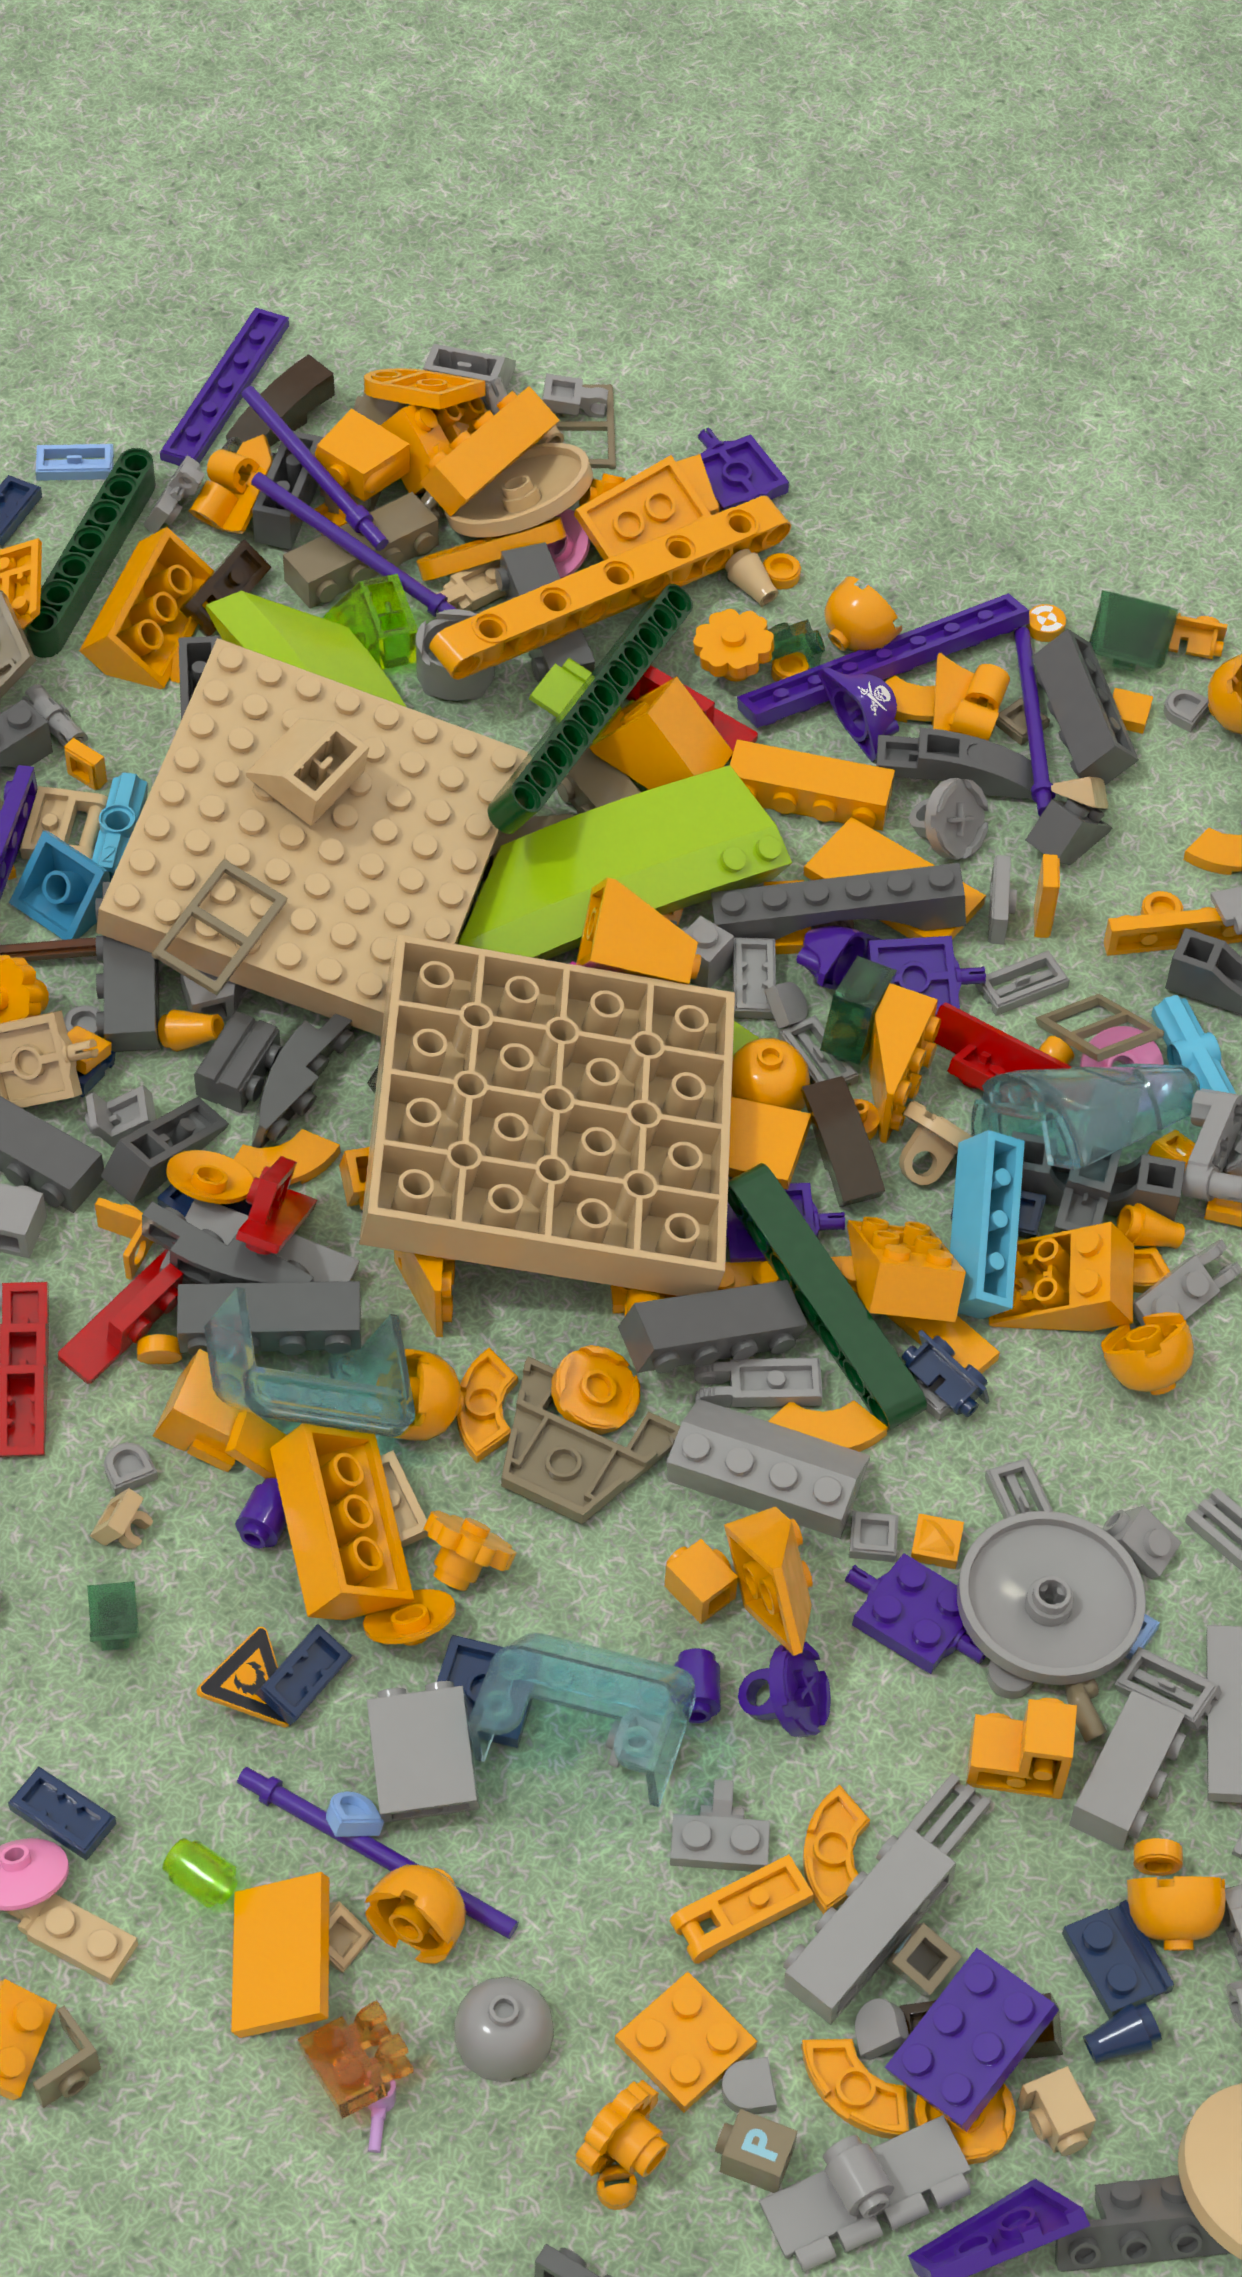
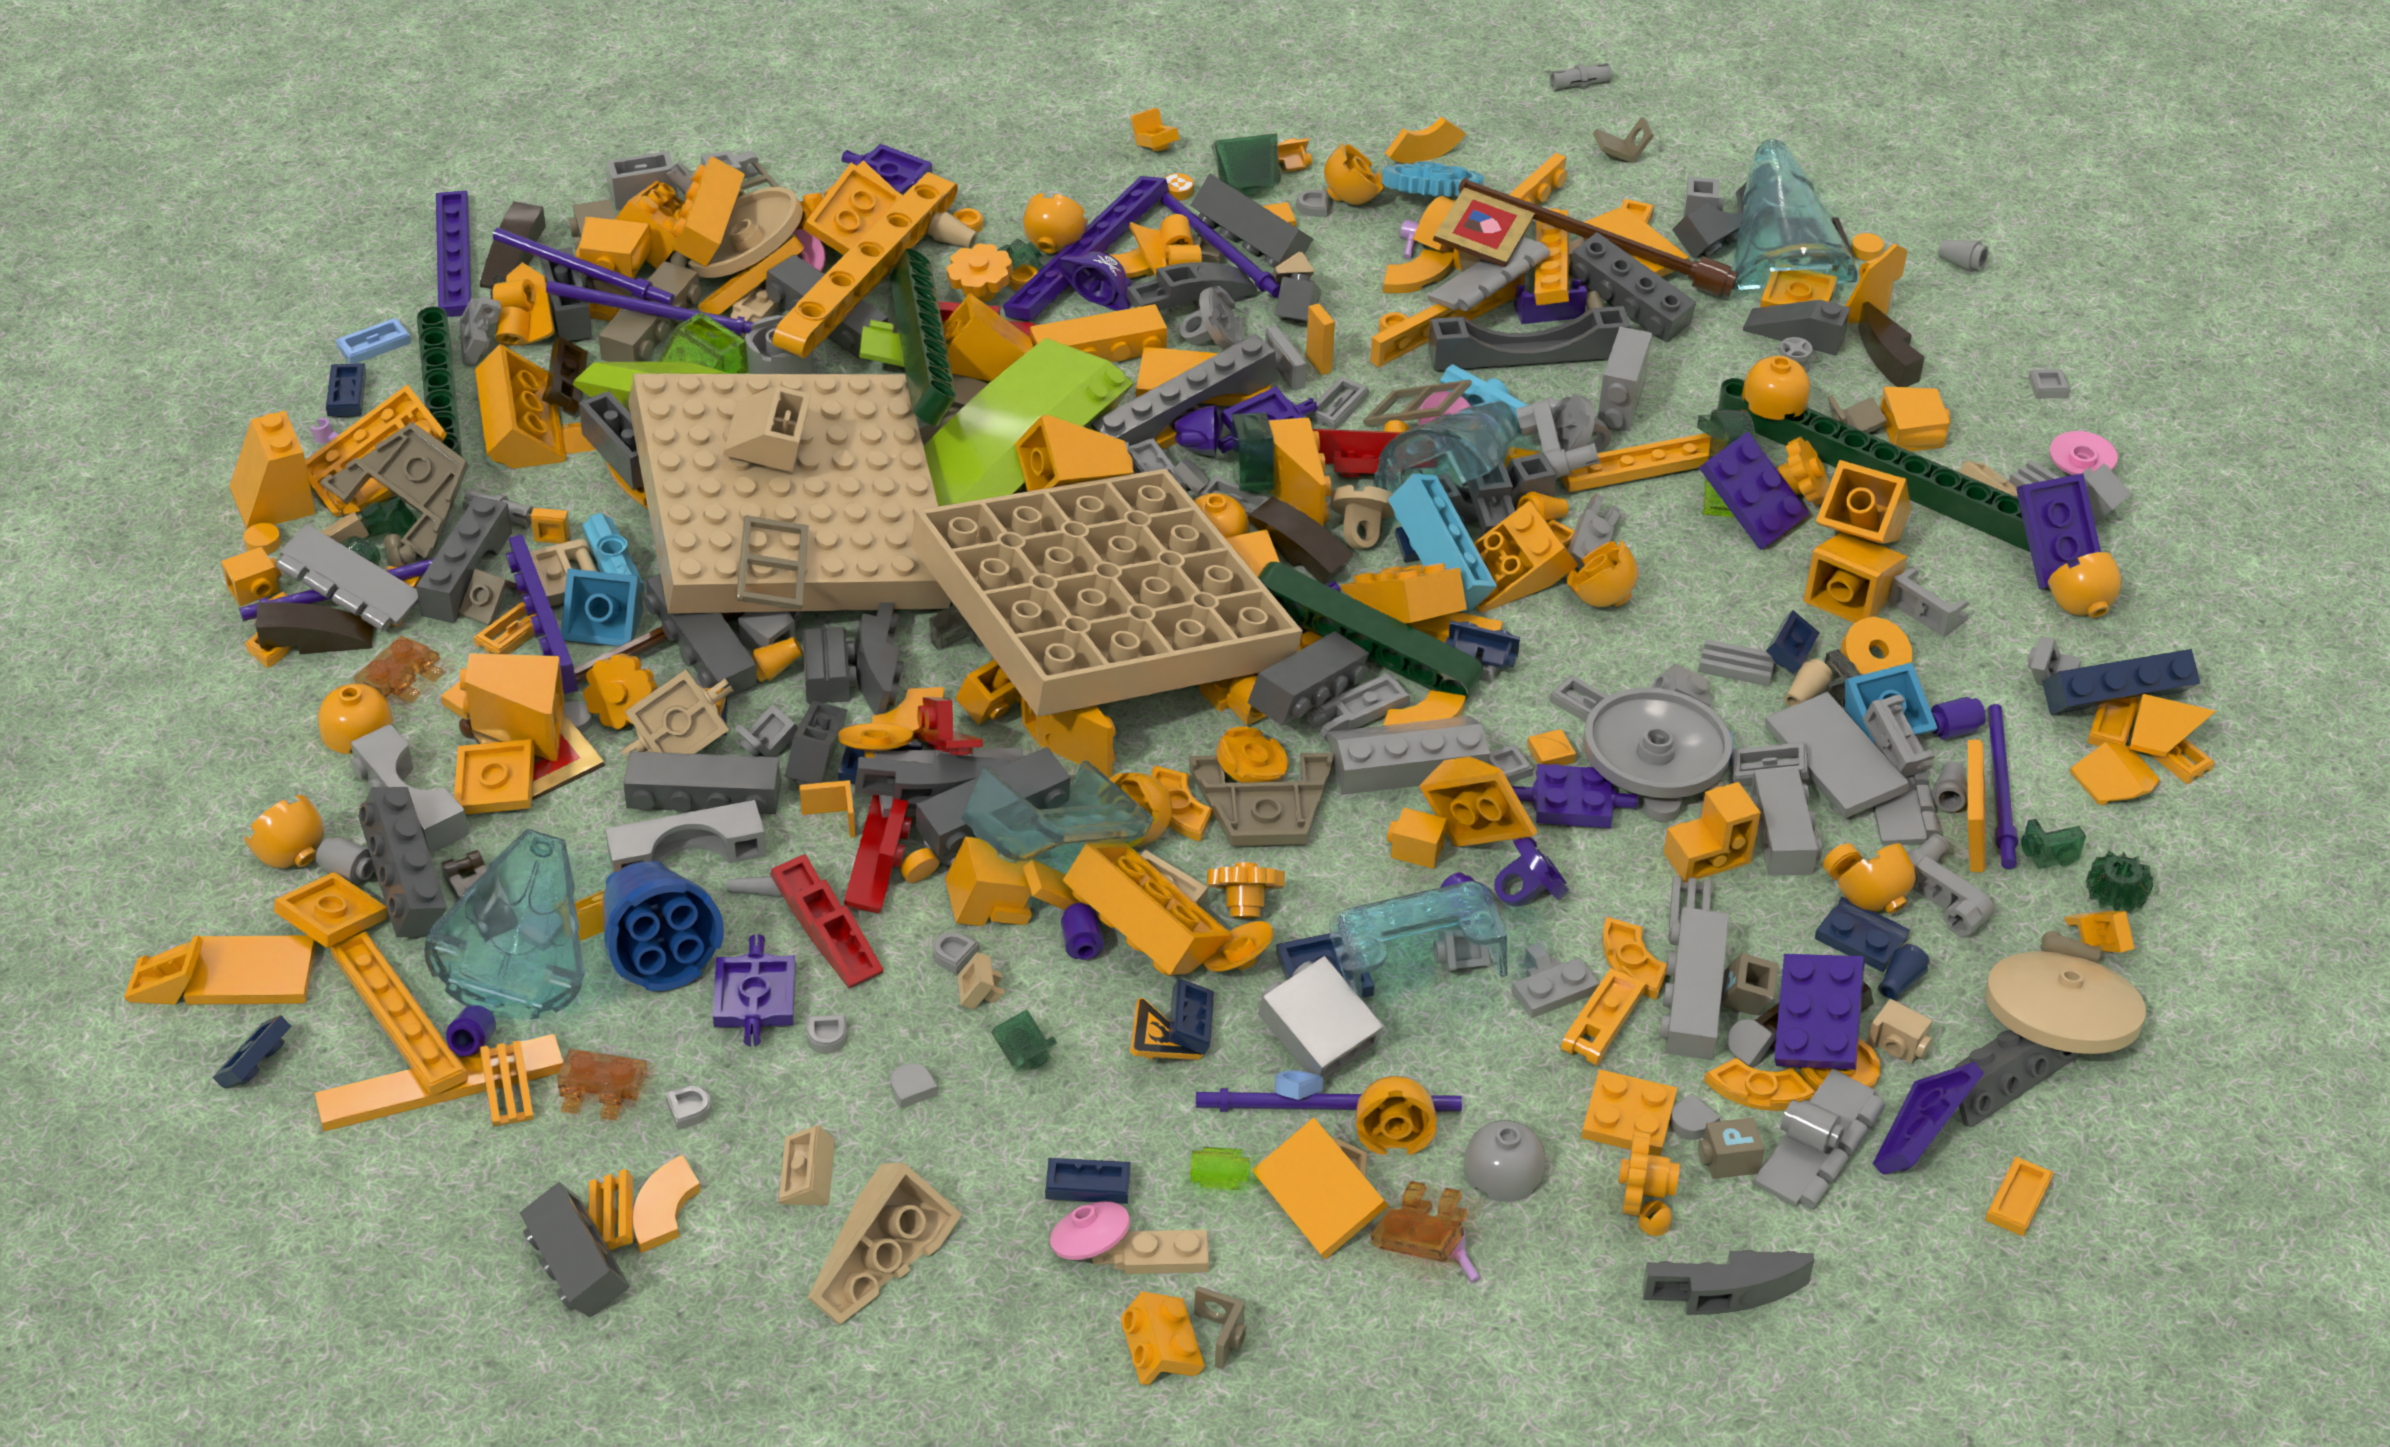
camera: 30 degrees left, 10 degrees down
light orange tile [364,368,485,410] -> none
none -> light orange bracket [1130,108,1180,151]

